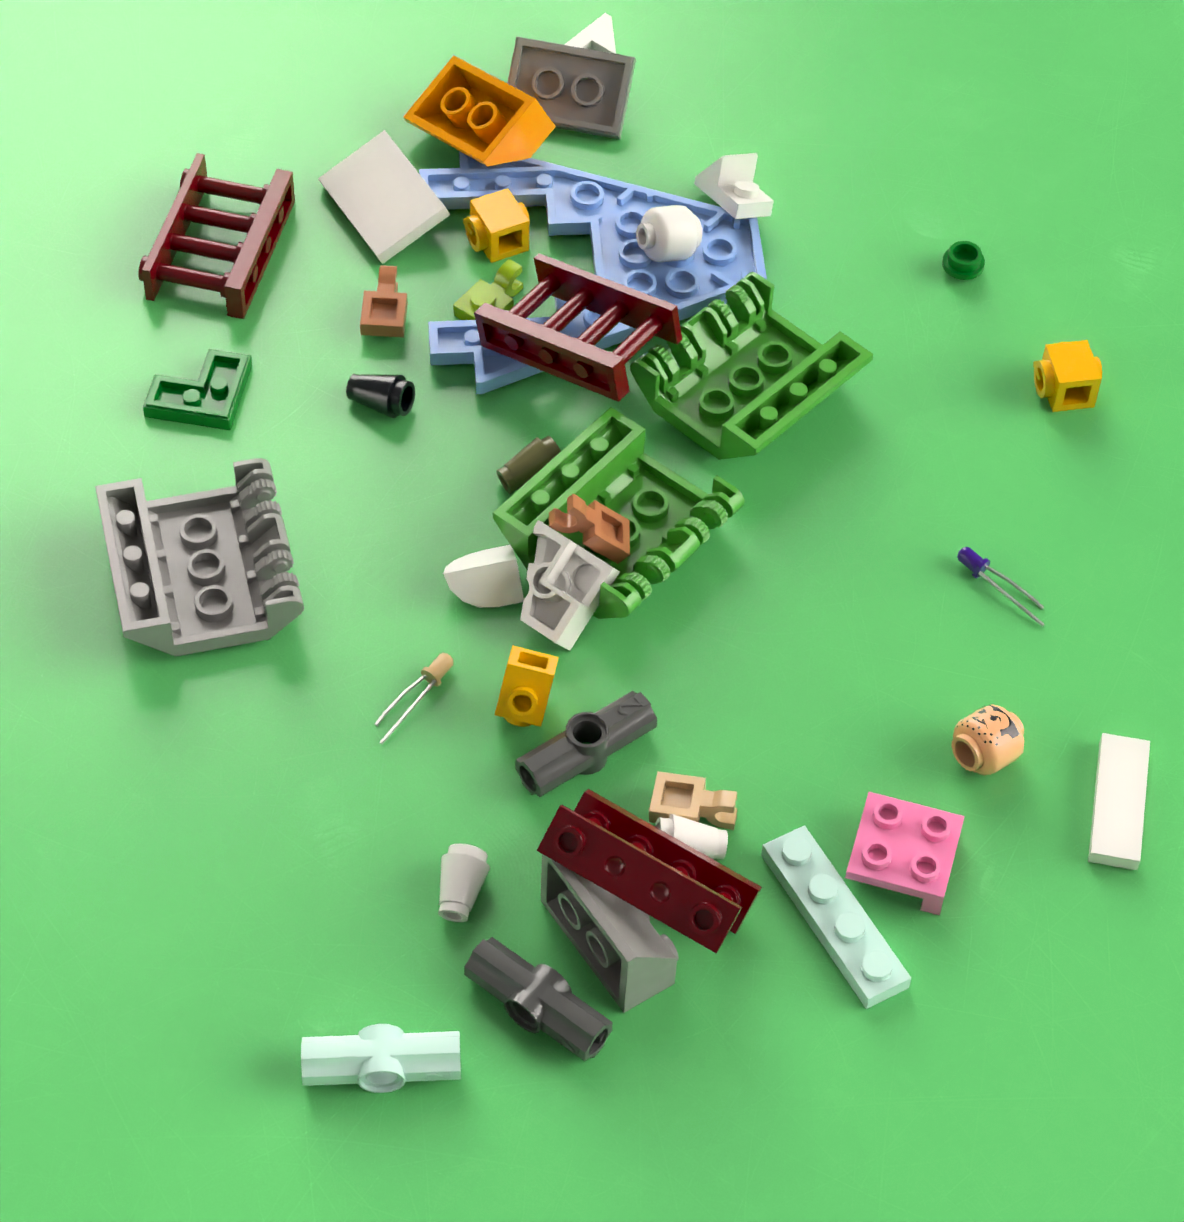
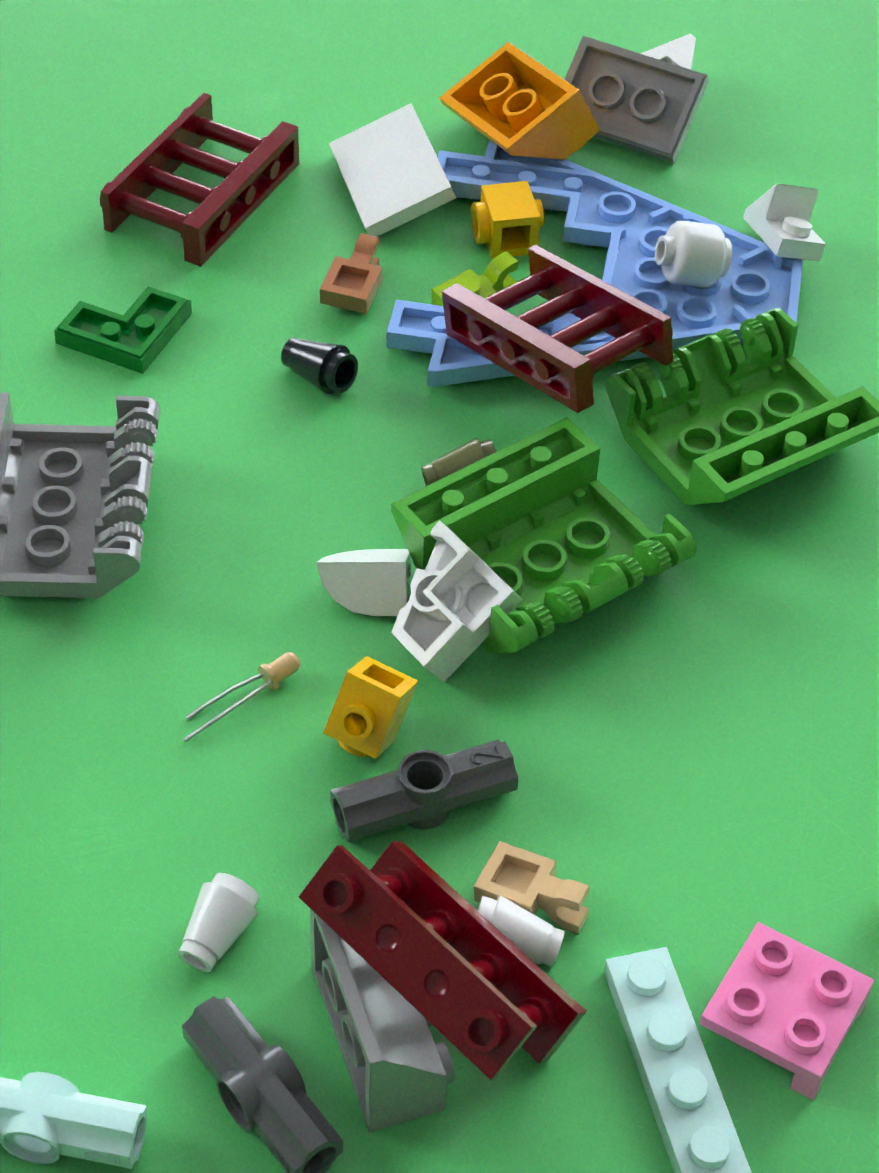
camera: 15 degrees right, 5 degrees down
nougat plate [549,494,630,564] -> none

